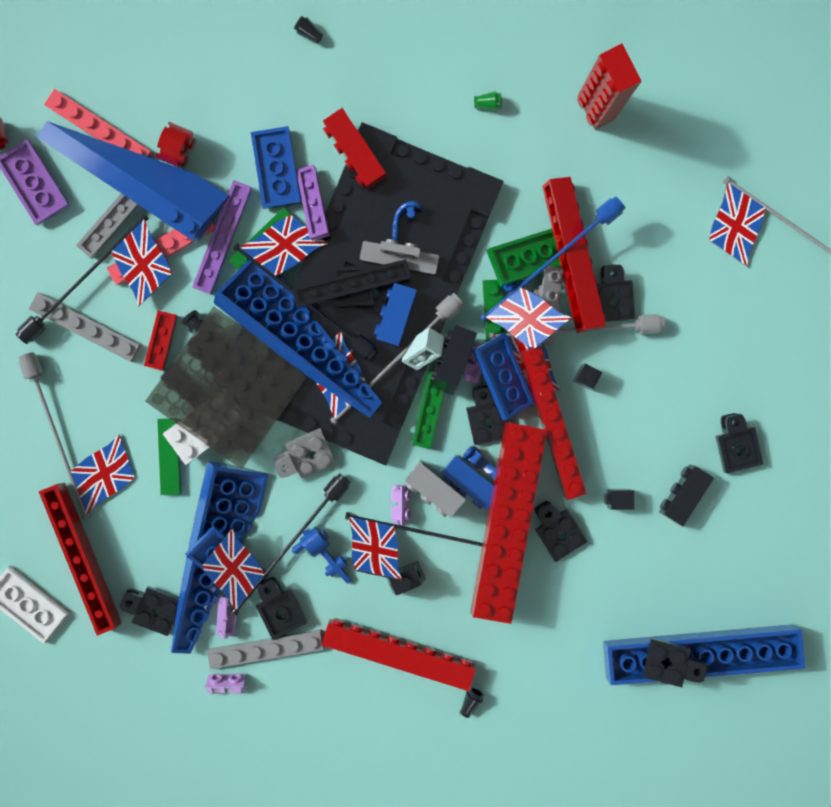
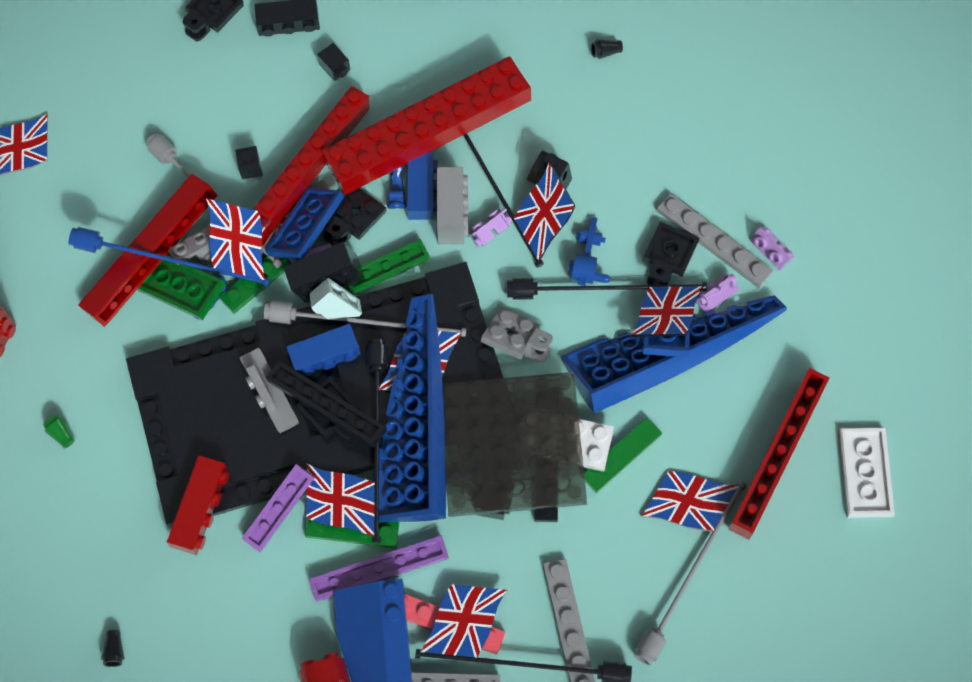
camera: 130 degrees left, 20 degrees down
black plate [119,586,179,636] -> none
red plate [144,310,178,371] -> none
black wheel [182,310,206,334] -> none
blue plate [251,126,301,209] -> none
red brick [322,618,476,692] -> none
blue piece [392,201,422,241] -> none
black plate [535,500,588,562] -> none
black plate [596,264,635,322] -> none

